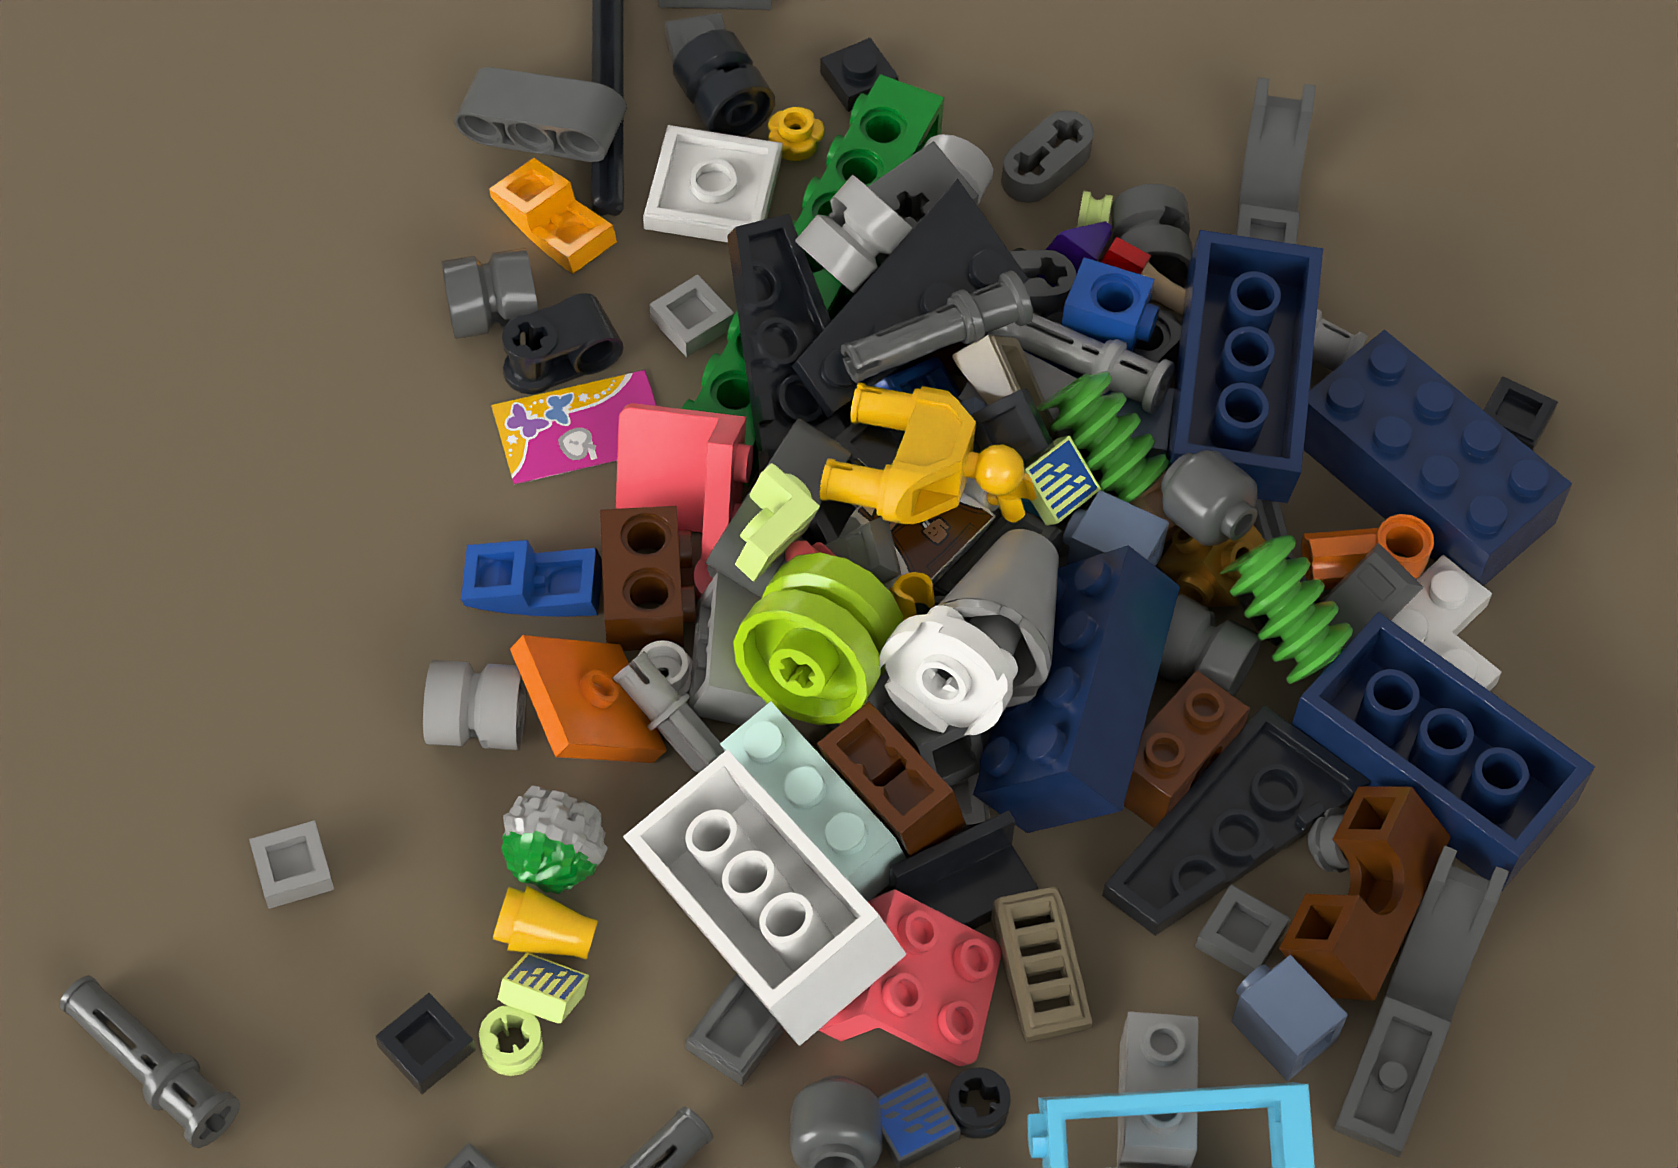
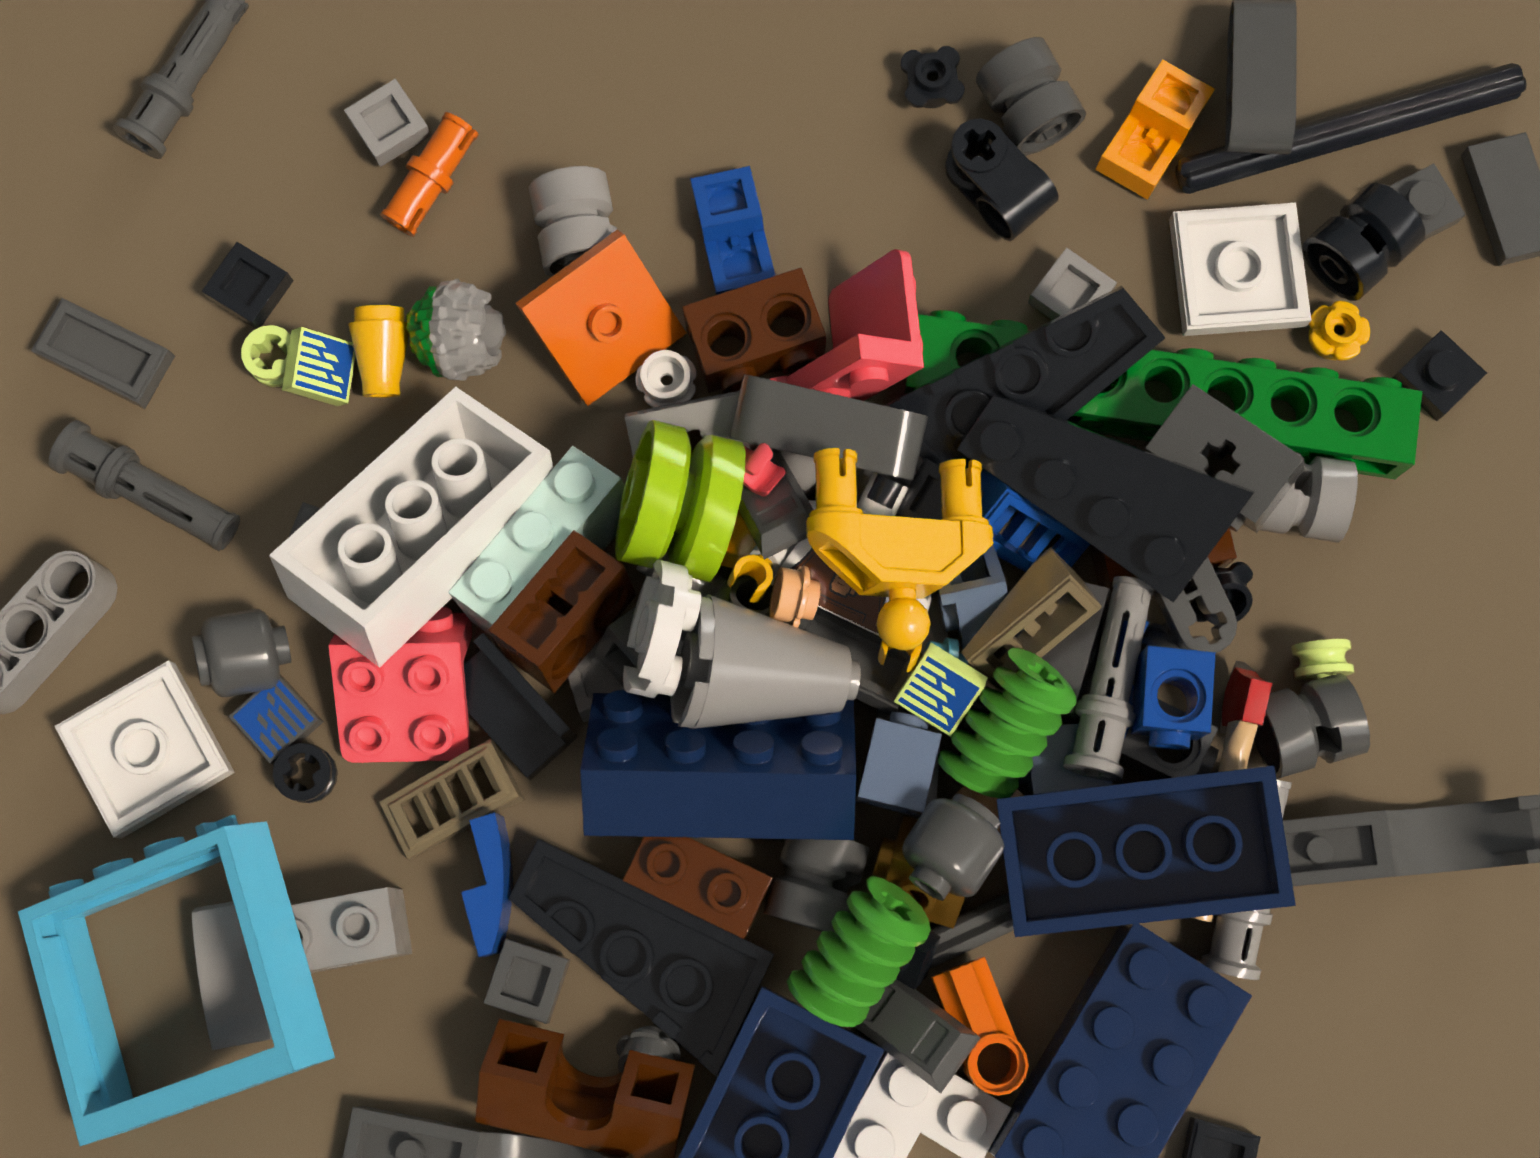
camera: 80 degrees right, 20 degrees up
sticker [491,370,656,485] -> none
light grey axle [612,651,724,773] -> none
yellowish green bracket [735,463,820,582] -> none
light grey wheel [795,174,913,294] -> none
dark grey pin [841,270,1033,383] -> none
black plate [971,388,1055,462] -> none
dark grey beam [1001,111,1094,203] -> none
dark purple slope [1037,221,1113,287] -> none
sand blue brick [1231,955,1348,1082] -> none
none -> orange pin [380,112,479,237]
none -> blue slope [461,812,513,957]
none -> light nougat plate [769,565,820,627]
none -> black plate [900,46,965,108]

